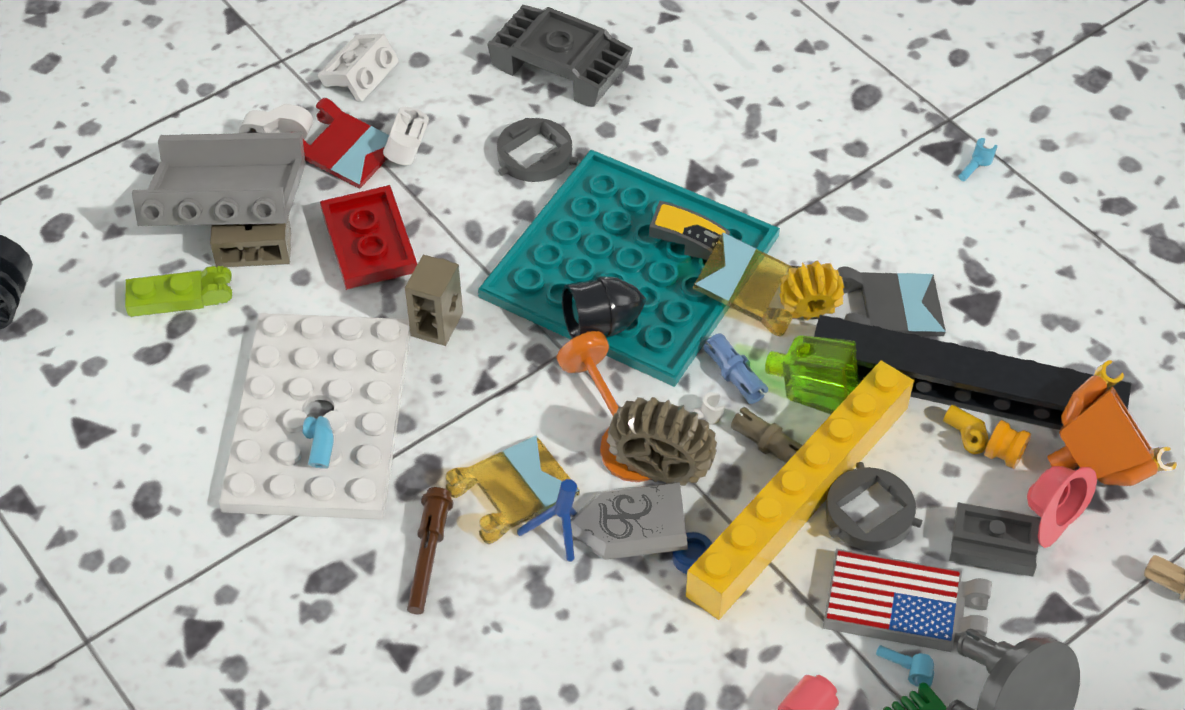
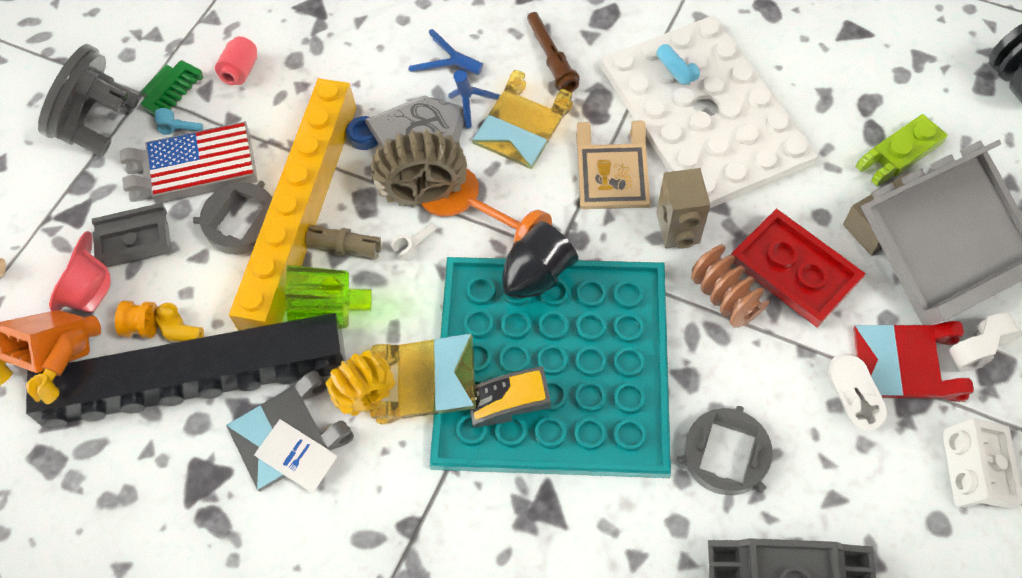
camera: 155 degrees right, 10 degrees up
medium blue pin [704,333,768,404] -> none
none -> white sticker [254,419,338,493]
none -> blue plant [408,29,484,75]
none -> tan flag [576,120,651,209]
none -> nougat piece [691,244,770,328]

